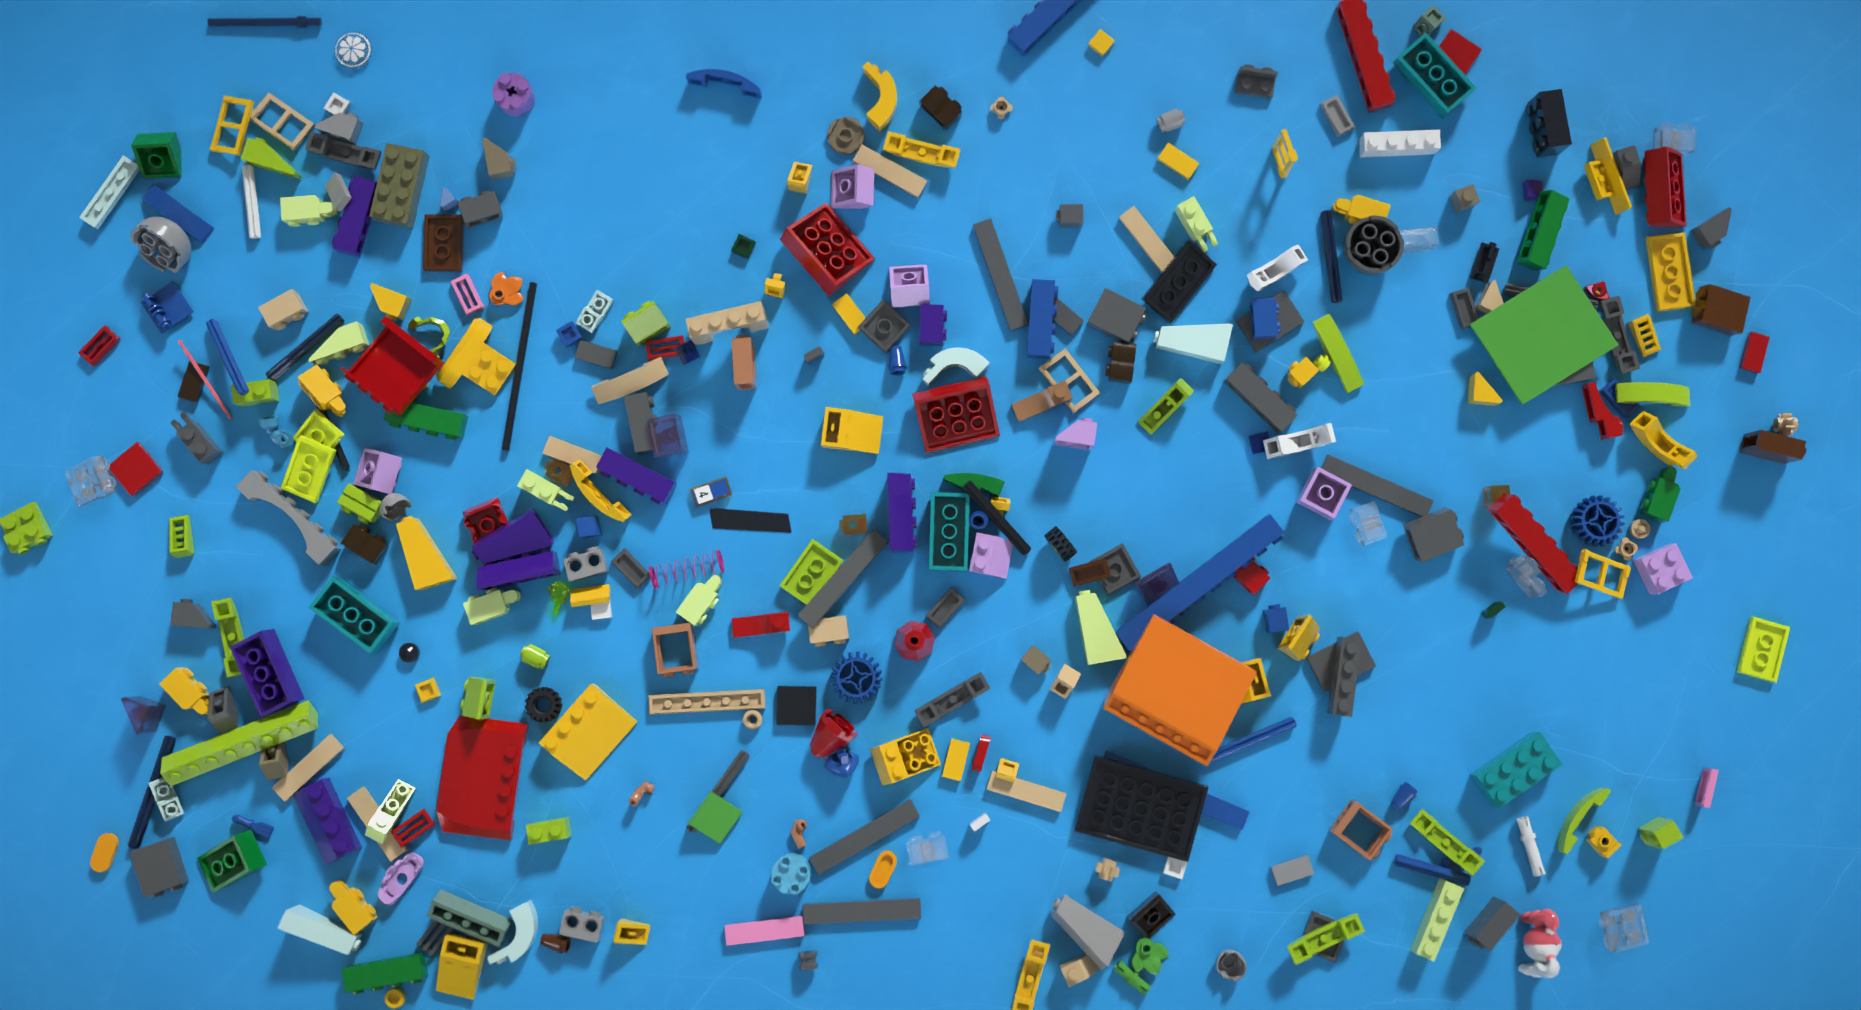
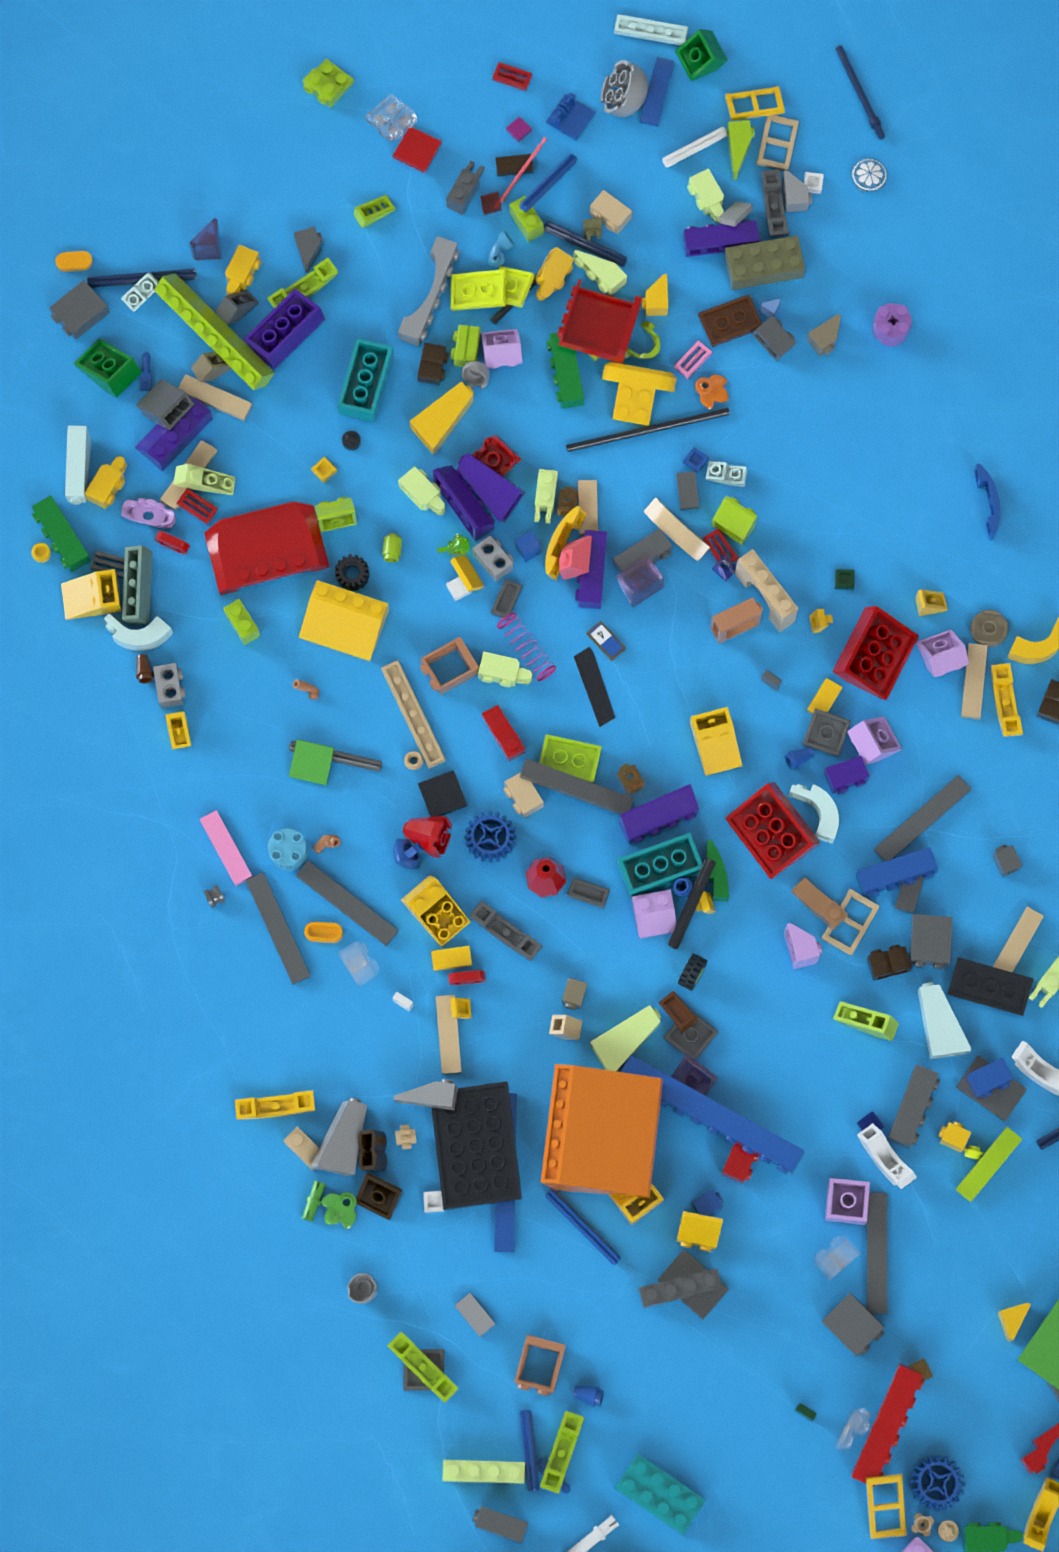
camera: 70 degrees right, 10 degrees down
none -> dark grey brick [136,379,194,431]
none -> red beam [154,531,190,555]
none -> brick [358,1129,387,1172]
none -> light grey slope [393,1079,458,1110]
none -> clear red tile [480,191,502,215]
none -> magenta tile [506,116,532,142]
none -> coral slope [559,536,592,580]
none -> olive tile [583,218,602,240]

